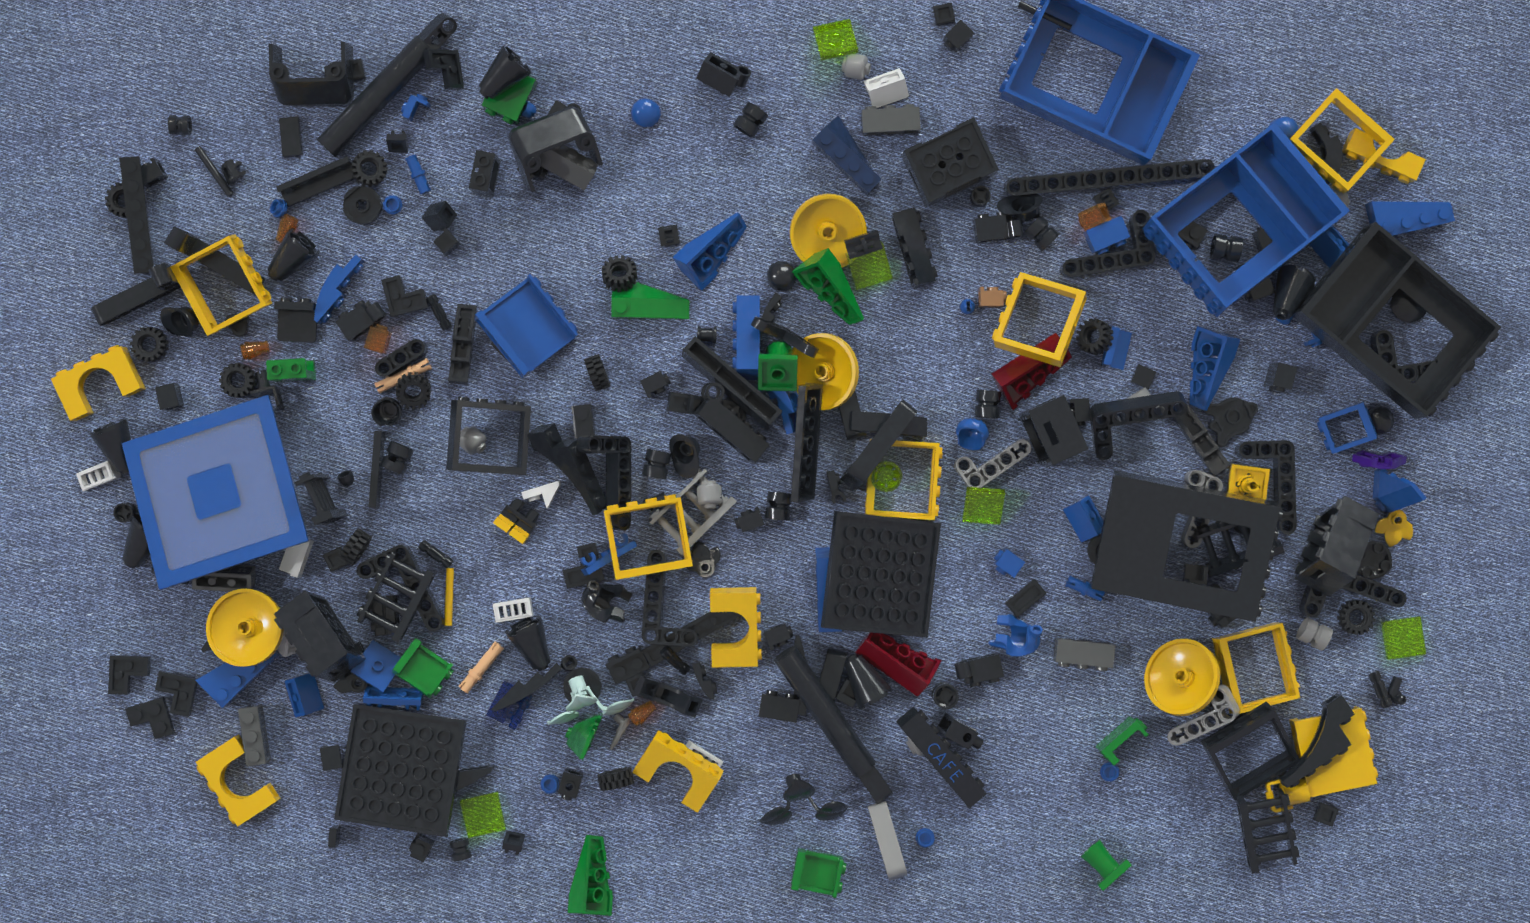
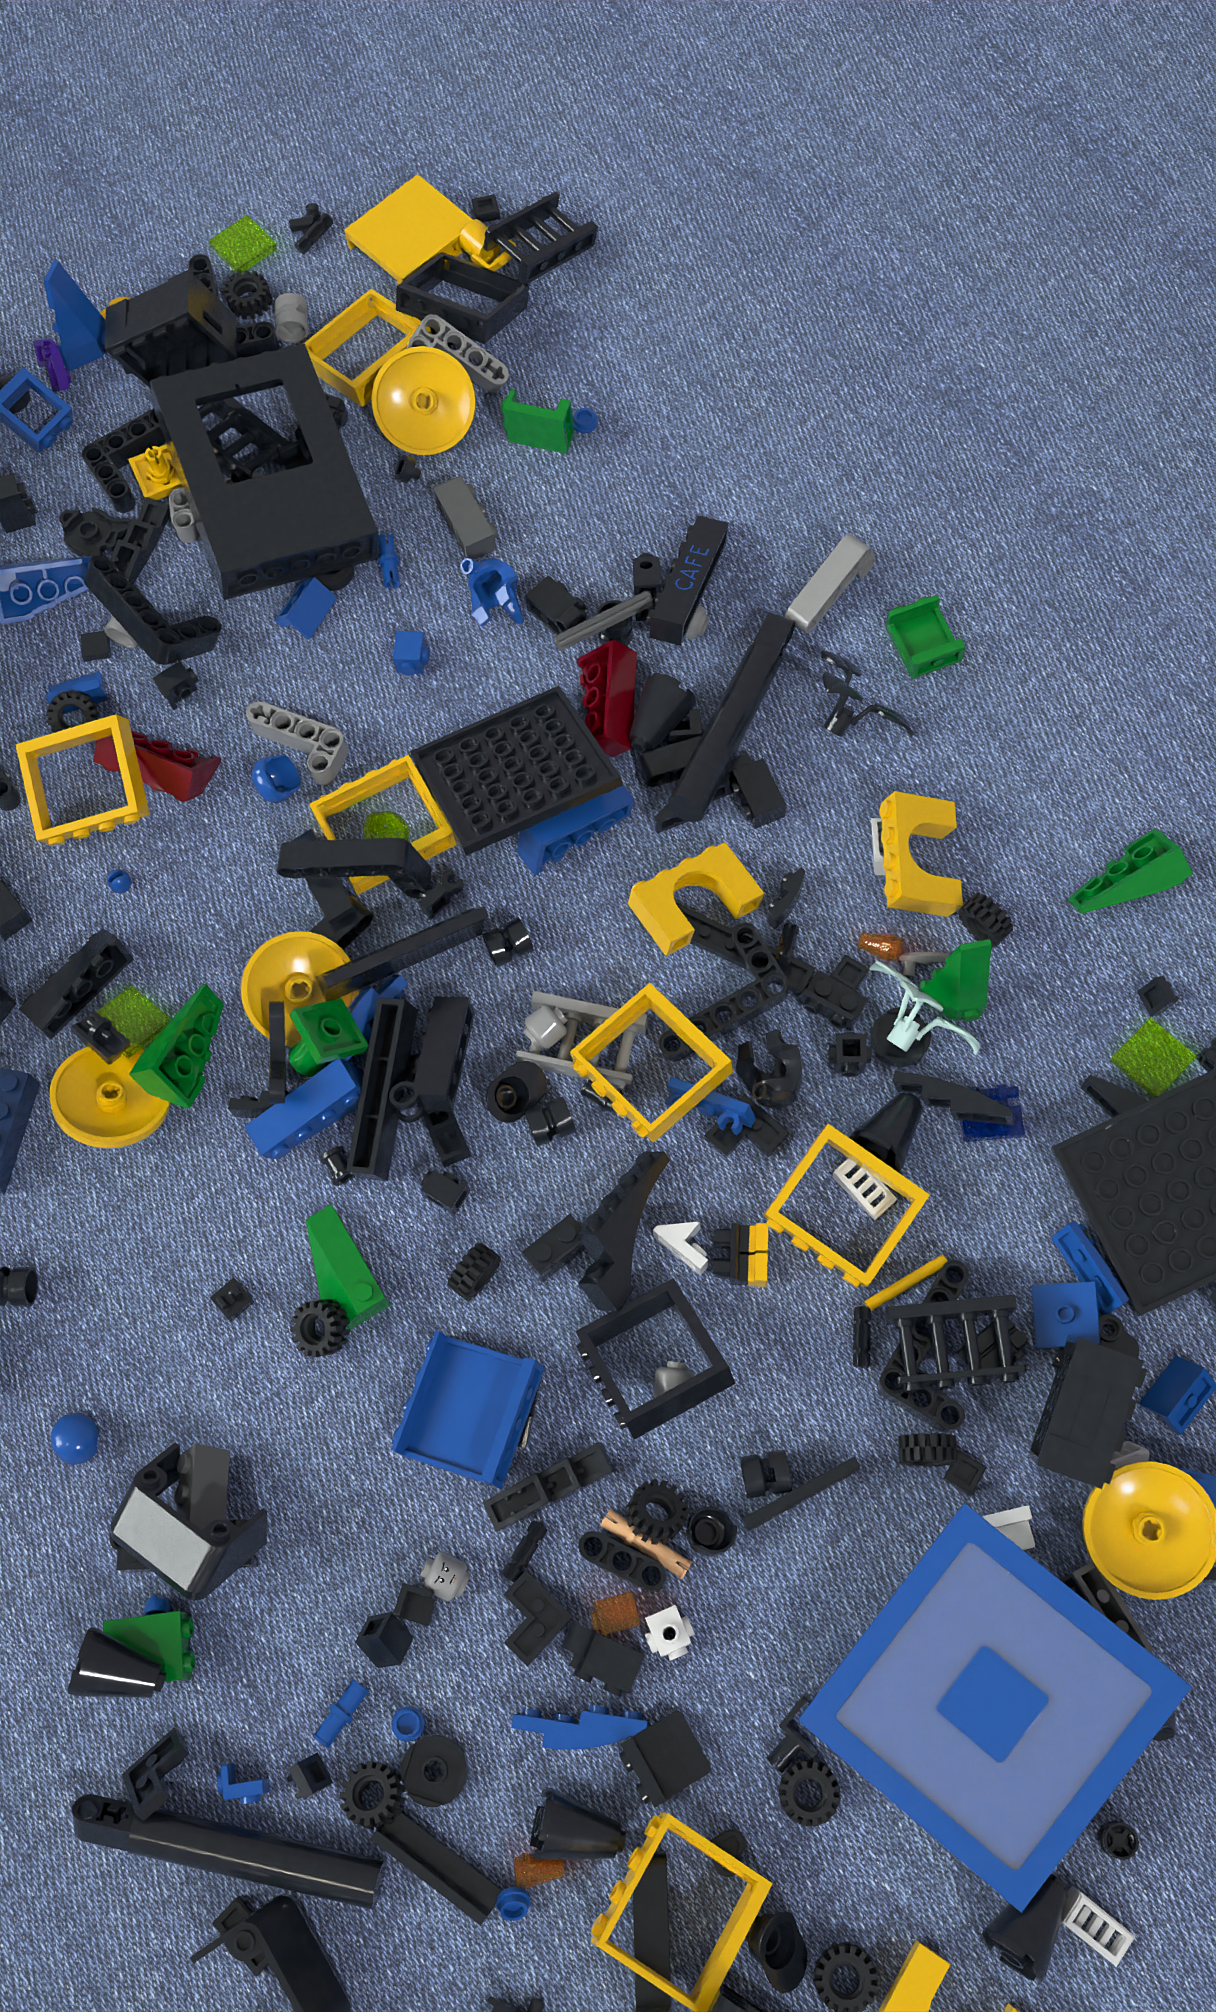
camera: 115 degrees left, 20 degrees down
black cone [122,513,150,568] -> none
black panel [155,383,184,410] -> none
clear orange cone [240,341,270,360] -> none
green panel [266,358,316,382] -> none
black tile [279,116,303,157] -> none
black fence [295,472,348,525] -> none
black hinge [337,470,354,486] -> none
green panel [392,638,454,698] -> none
light nougat pin [458,641,504,694] -> none
black window [468,150,501,198] -> none
blue plate [540,774,560,794] -> none
black brick [558,769,583,800] -> none
black hinge [561,655,577,671] -> none
black beam [576,436,632,531] -> none
black arch [633,676,703,717] -> none
blue wedge [673,212,747,291] -> none
black plate [682,541,721,578] -> none
black brick [734,507,764,532] -> none
black brick [764,623,794,650] -> none
black hair [767,261,796,292] -> none
blue plate [915,828,935,848] -> none
clear neon green tile [962,487,1005,525] -> none
black wheel [974,390,1001,419] -> none
medium nougat brick [978,287,1007,308] -> none
black tile [1004,579,1047,618] -> none
black container [1017,395,1089,466] -> none
green plant [1080,839,1132,891] -> none
black arch [1278,693,1355,788] -> none
none -> black tile [394,455,421,484]
none -> light grey head [420,1552,470,1602]
none -> dark grey axle [553,591,653,651]
none -> white brick [645,1605,695,1661]
none -> yellow window [762,1124,930,1288]
none -> black brick [828,1032,872,1077]

